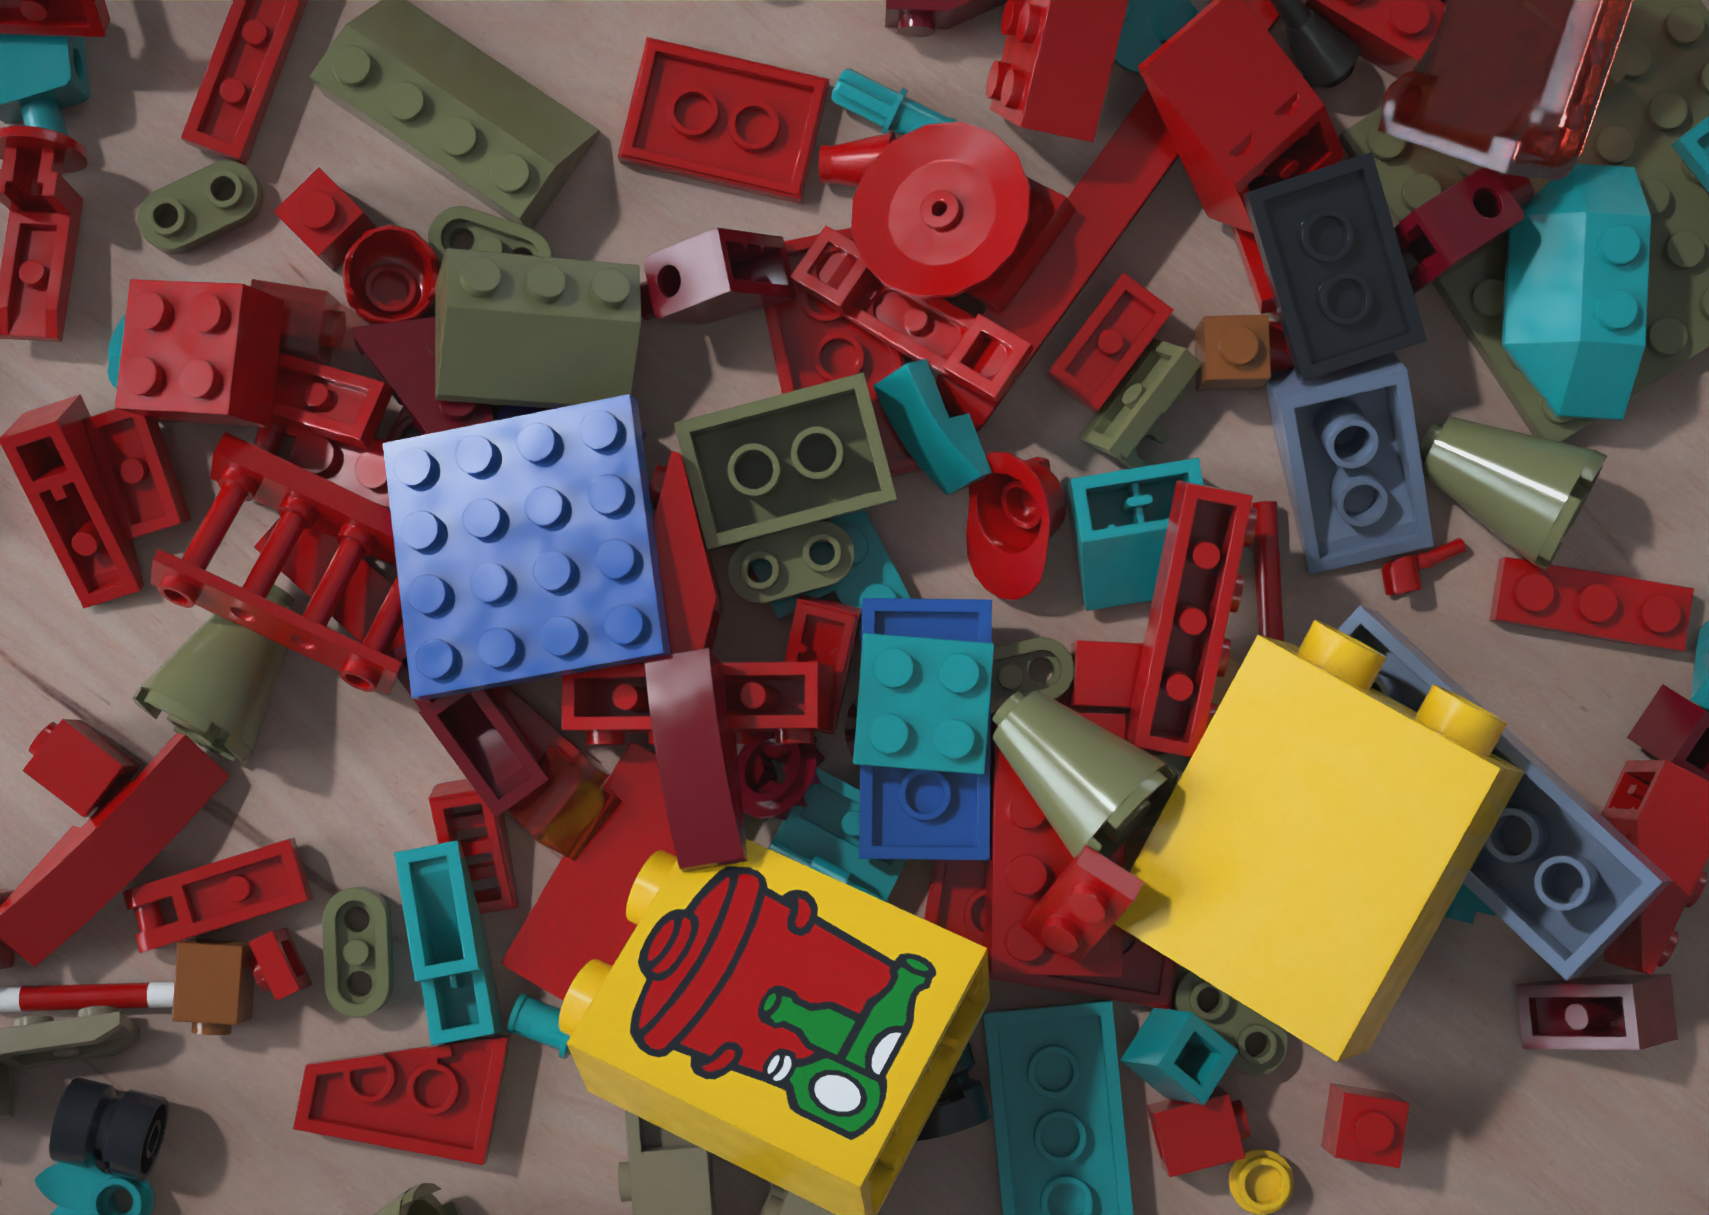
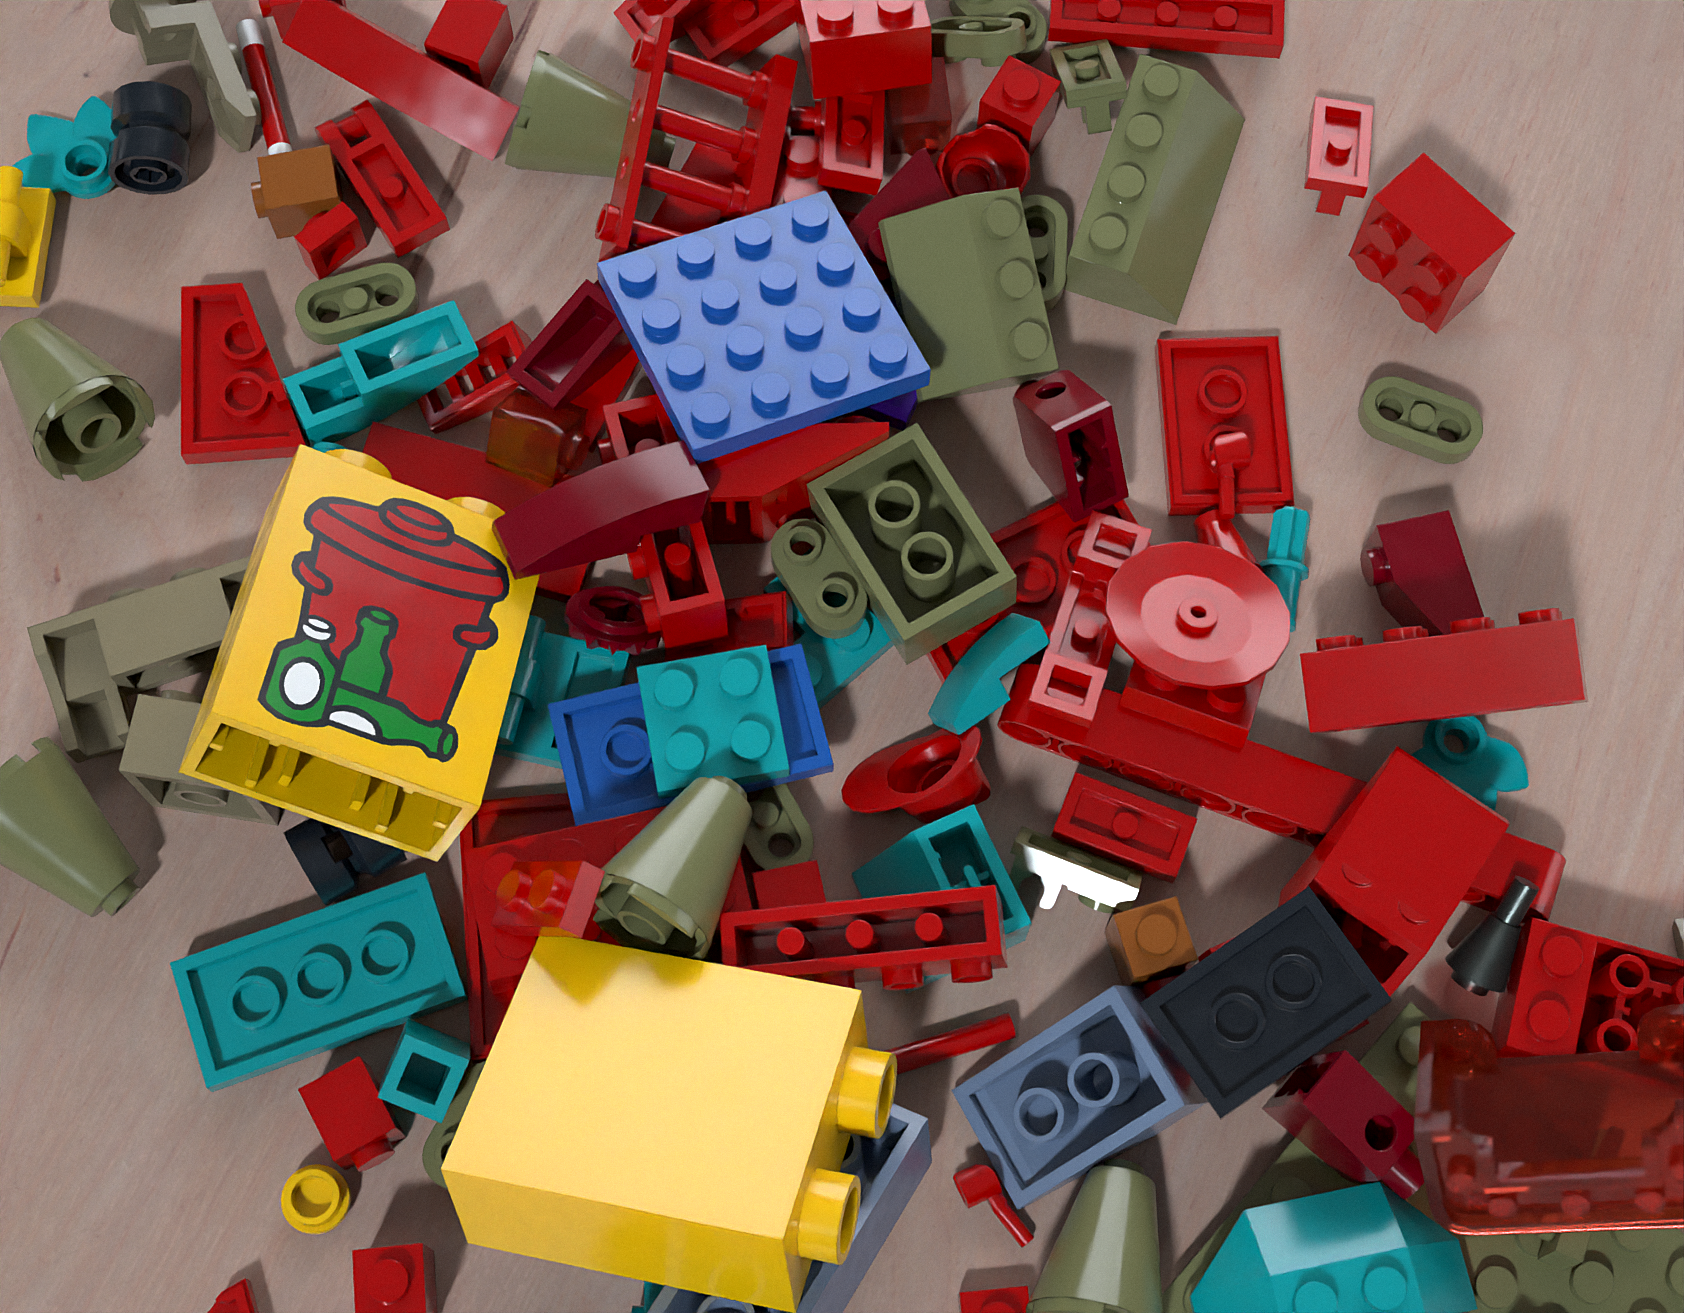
camera: 70 degrees right, 15 degrees down
none -> olive plate [930,16,1027,67]
none -> olive plate [1049,39,1127,135]
none -> red hand [1209,431,1251,520]

